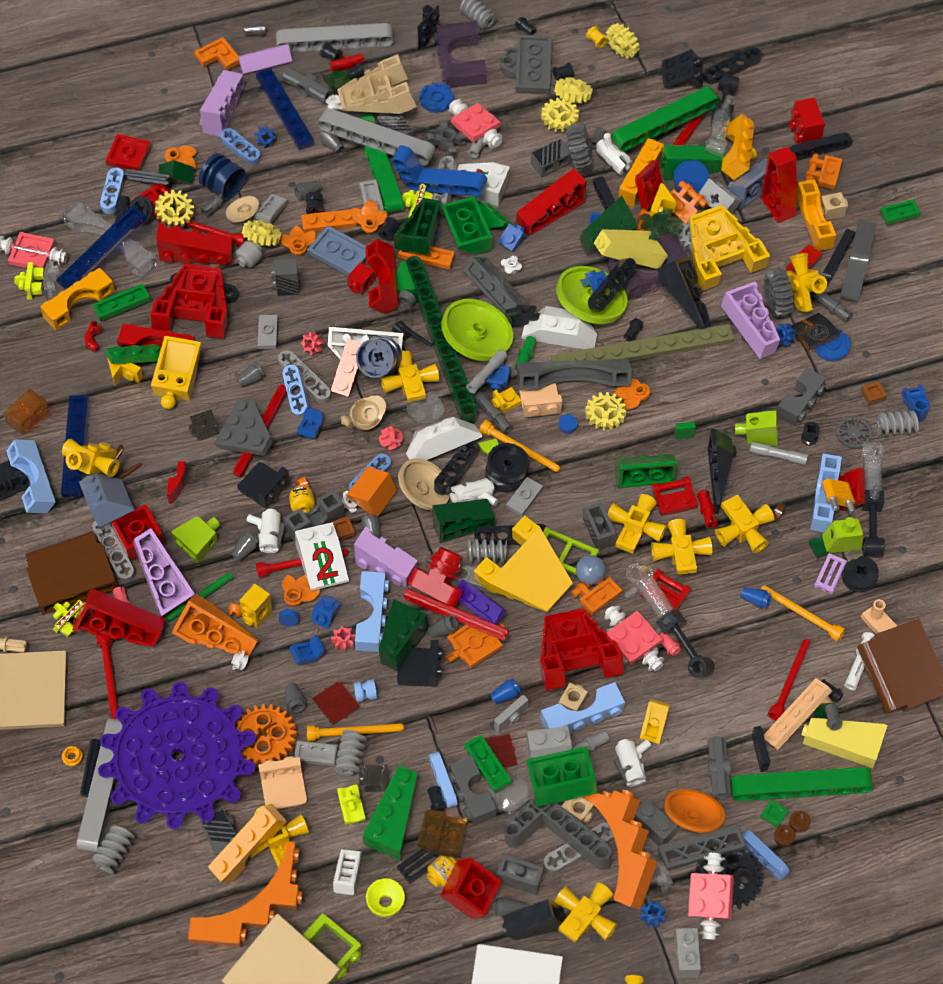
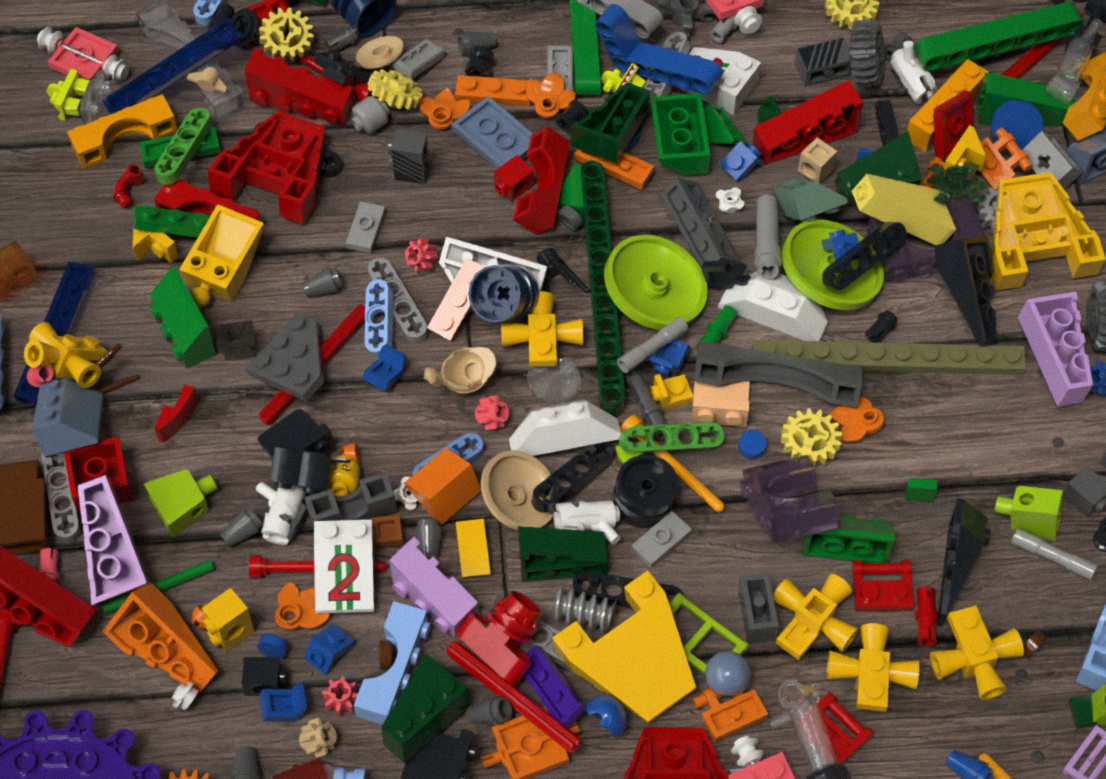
camera: 15 degrees right, 0 degrees up
none -> coral pin [27,365,53,387]
none -> green slope [149,267,216,369]
none -> bright green beam [154,108,212,185]
none -> tan piece [187,67,227,94]
none -> black brick [241,657,287,696]
none -> black brick [269,445,332,494]
none -> tan gear [299,718,337,758]
none -> black plate [314,50,370,85]
none -> reddish brown tile [378,640,392,670]
none -> yellow slope [456,519,491,578]
none -> blue hair [584,694,627,738]
none -> bright green beam [619,422,724,453]
none -> clear purple arch [739,455,842,544]
none -> light grey piece [755,194,782,279]
none -> dark green tile [757,96,782,125]
none -> sand green slope [773,178,848,222]
none -> tan brick [798,138,837,183]

